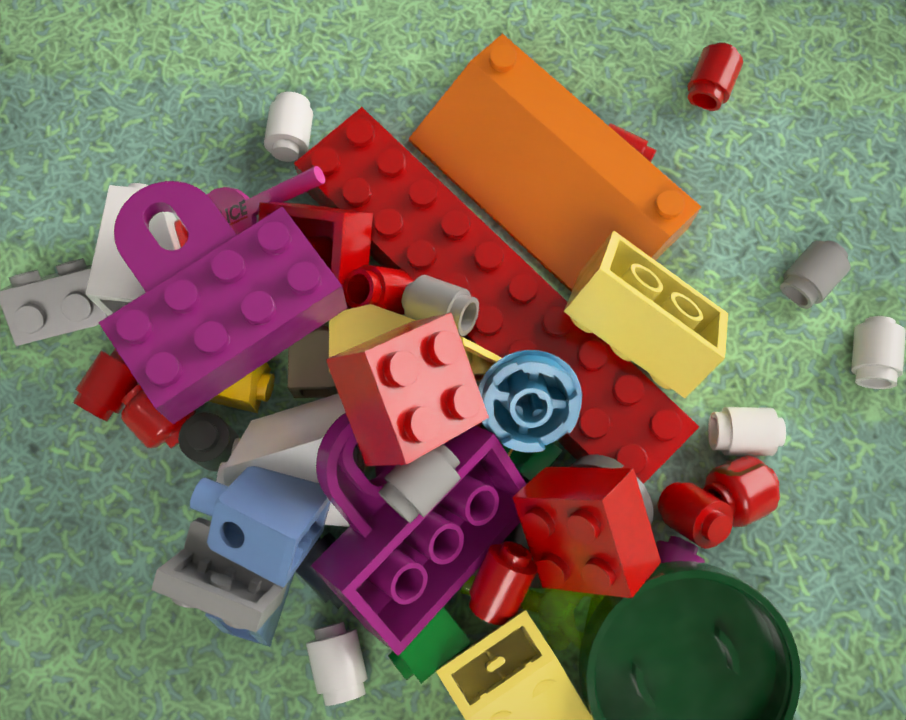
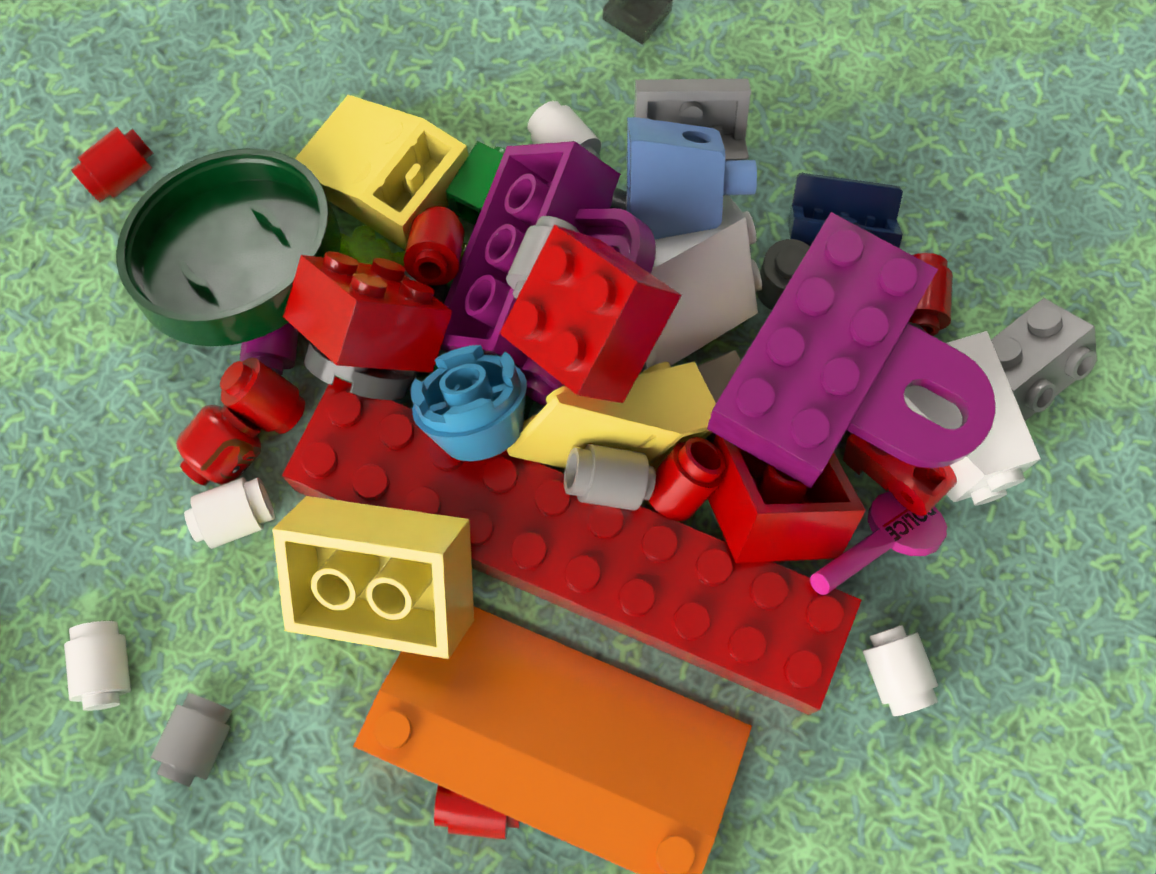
camera: 160 degrees right, 0 degrees up
none -> dark blue bracket [788,173,903,249]

